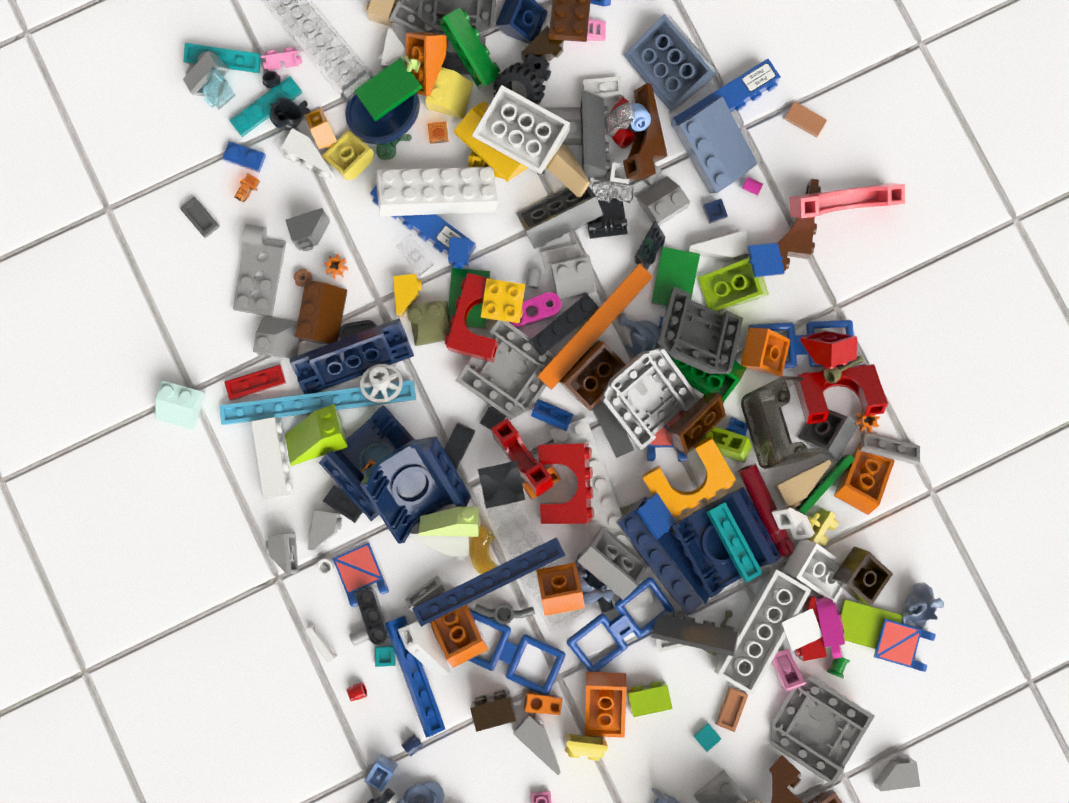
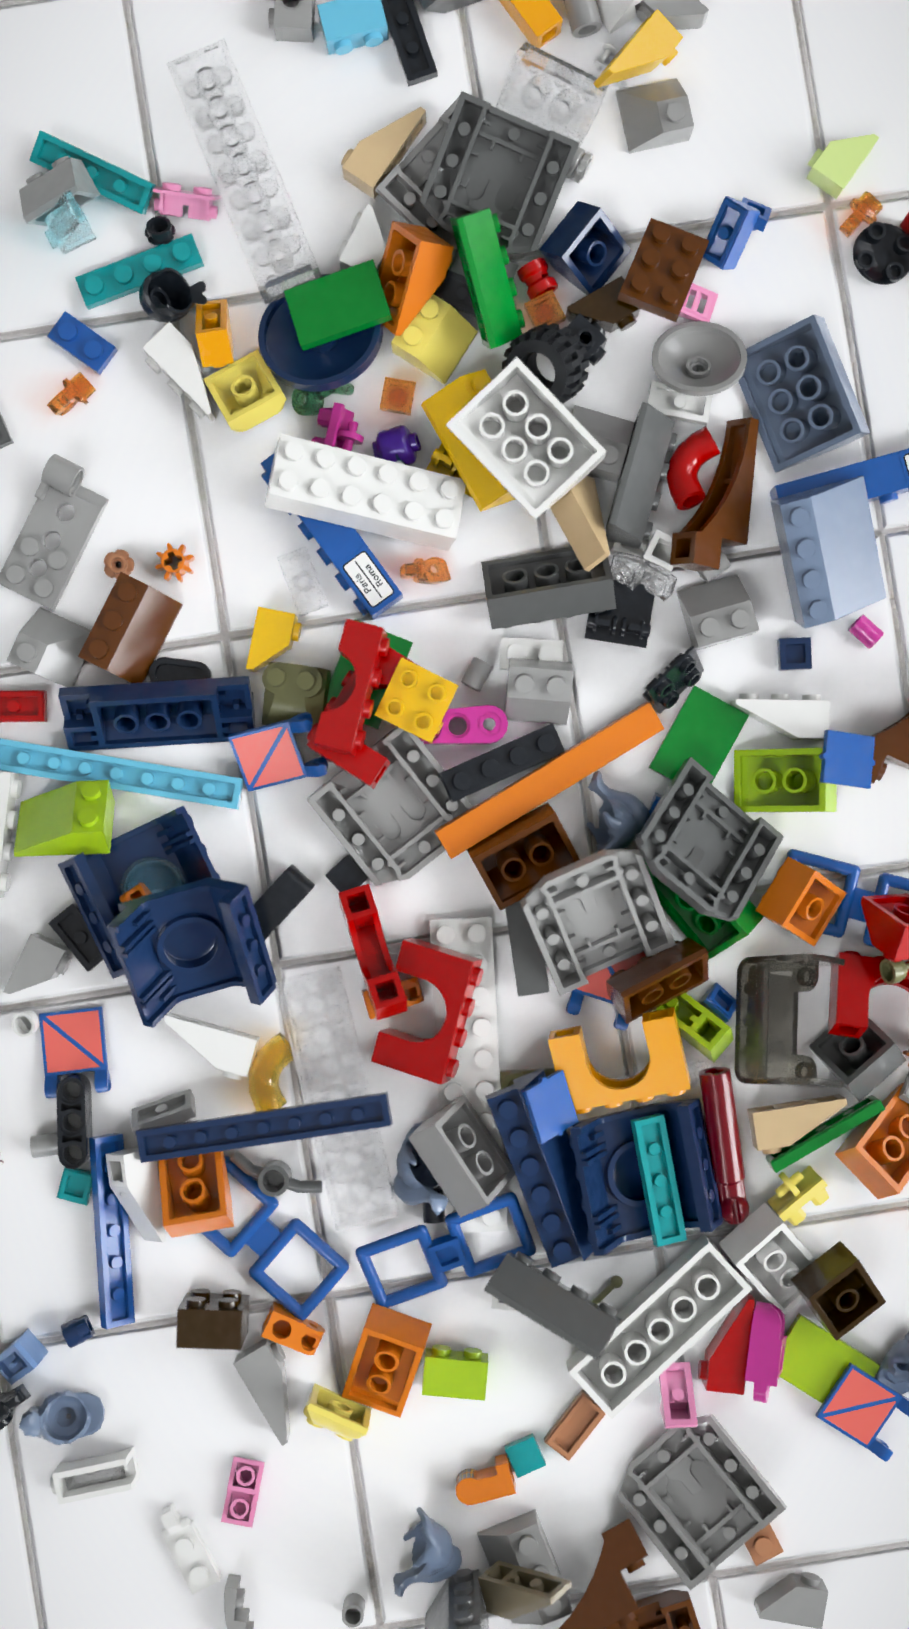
camera: 20 degrees right, 5 degrees up
dark grey slope [285,208,330,251] -> none
red hose [346,682,368,702] -> none
white wheel [360,364,403,403] -> none
yellowish green hand [403,55,421,72] -> none
yellowish green slope [419,507,480,537] -> none
blue brick [448,237,470,268] -> none
black brick [477,460,526,509] -> none
blue plate [531,399,574,431] -> none
orange slope [536,562,585,616] -> none
clear slope [606,102,635,136] -> none
light blue head [623,103,651,132] -> none
white slope [772,508,815,540] -> none
white sticker [782,609,822,651] -> none
green bush [826,655,850,679] -> none
none -> flag [228,712,328,792]
none -> dark pink hips [311,402,364,451]
none -> red arch [313,619,390,757]
none -> dark purple head [372,425,421,466]
none -> clear orange piece [400,557,451,584]
none -> orange leg [456,1453,516,1505]
none -> red wheel [517,257,558,302]
none -> clear orange plate [524,290,566,327]
none -> light grey dish [652,321,747,396]
none -> nougat plate [744,1523,784,1566]

